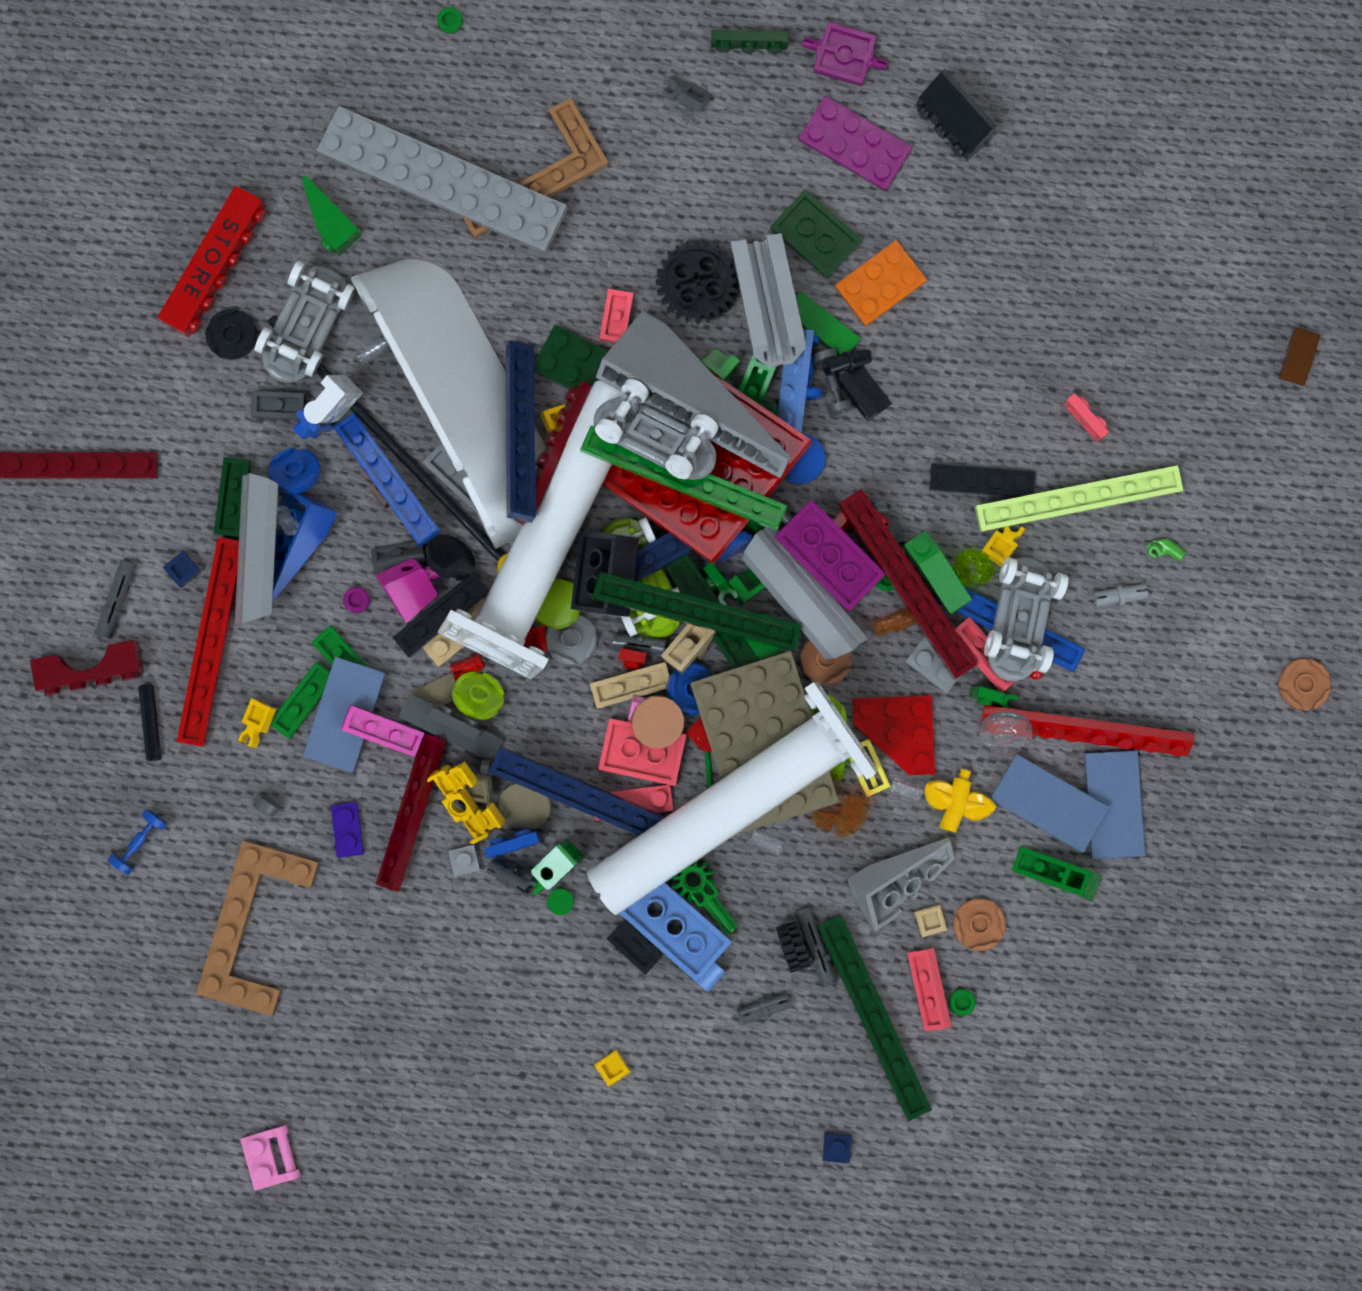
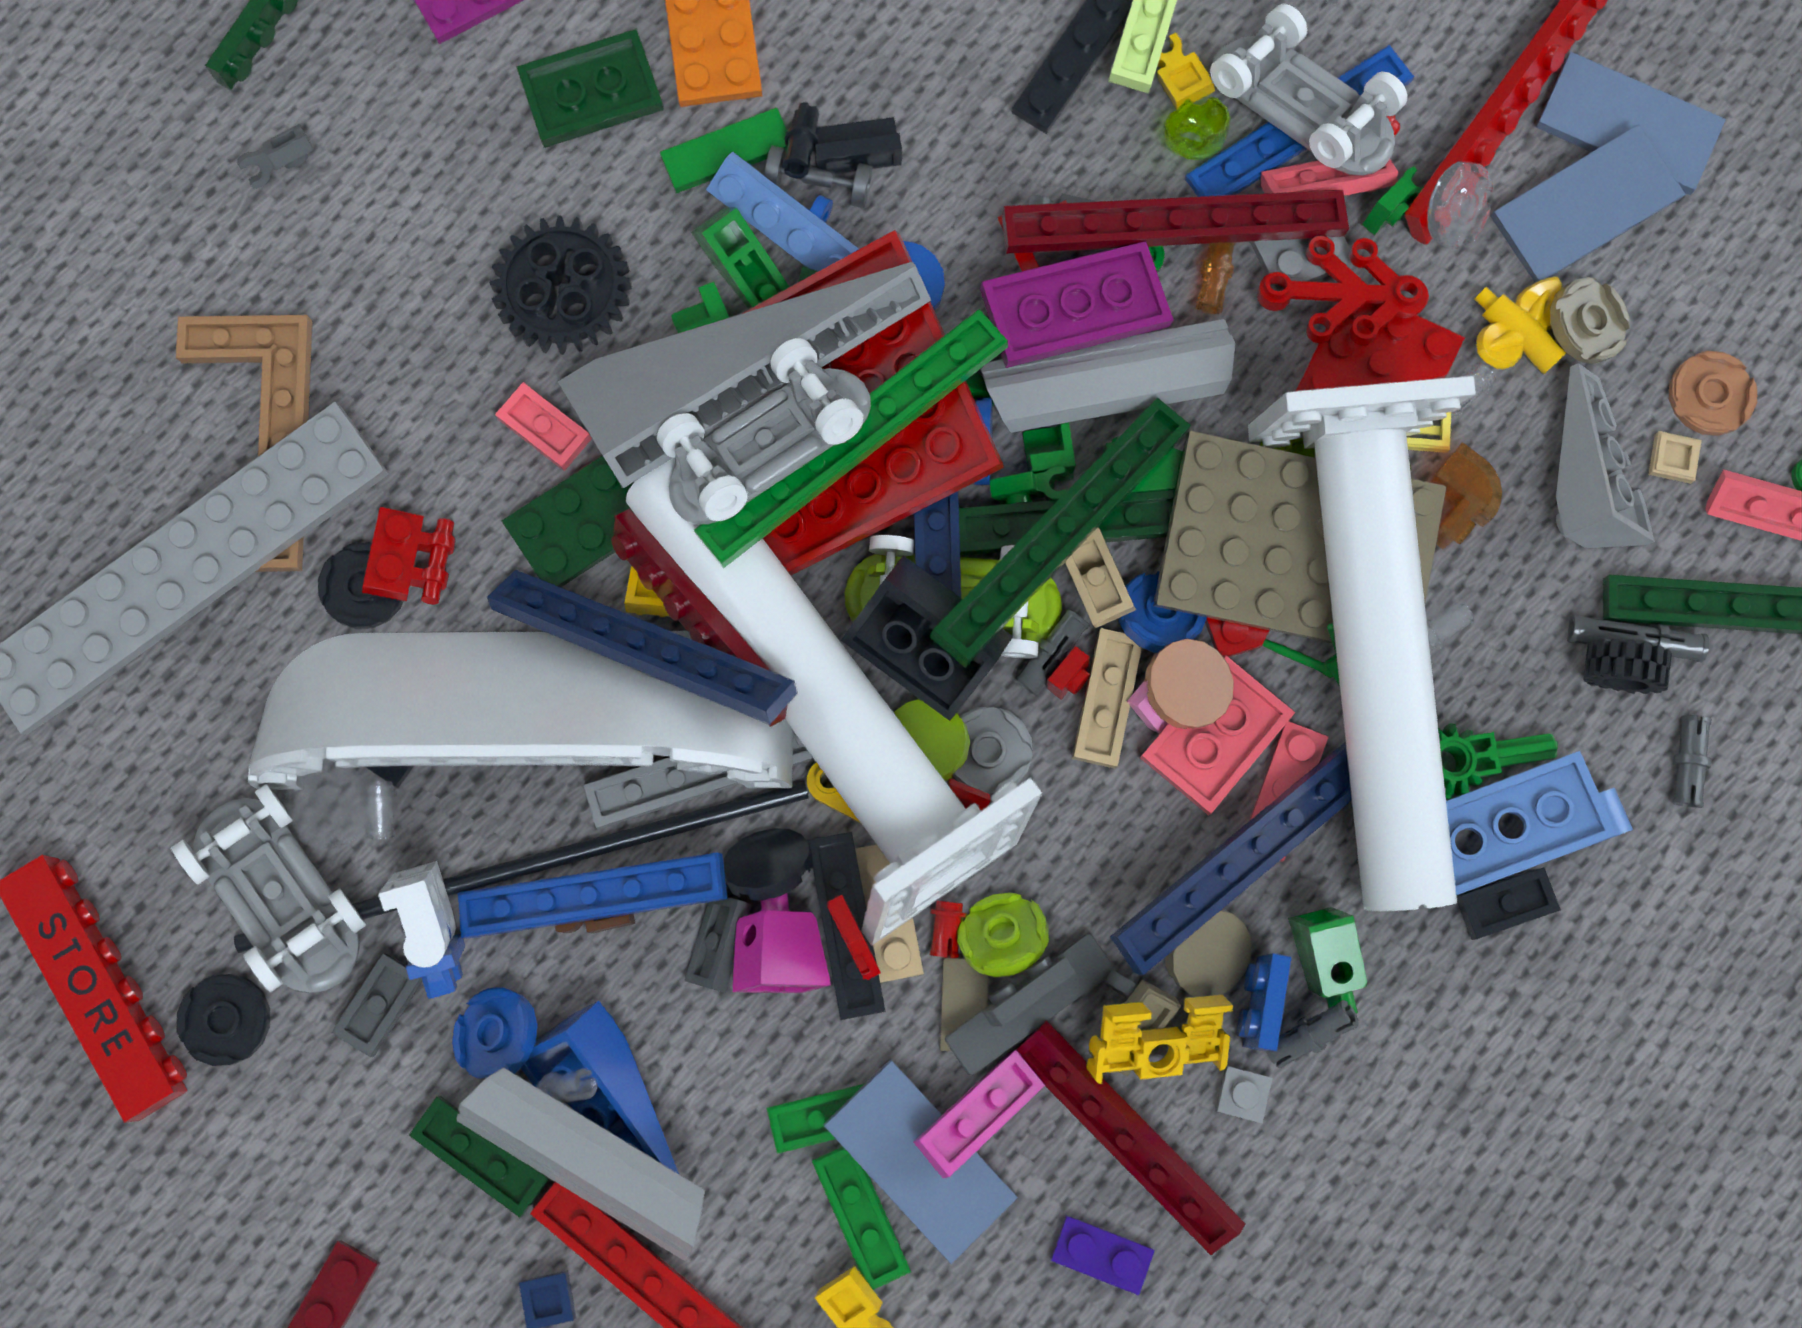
camera: 65 degrees left, 5 degrees down
green slope [302,175,361,256] -> none
magenta tile [343,587,370,614] -> none
green tile [547,889,574,915] -> none
yellow tile [594,1050,631,1087] -> none
light grey piece [730,233,806,368] -> none
nougat tile [800,640,852,685] -> none
green slope [904,531,972,615] -> none
green slope [1011,846,1101,901] -> none
none -> black tile [318,542,404,629]
none -> red plate [362,507,456,605]
none -> red tile [827,895,881,980]
none -> red plant [1257,236,1429,346]
none -> dark tan tile [1550,277,1630,364]

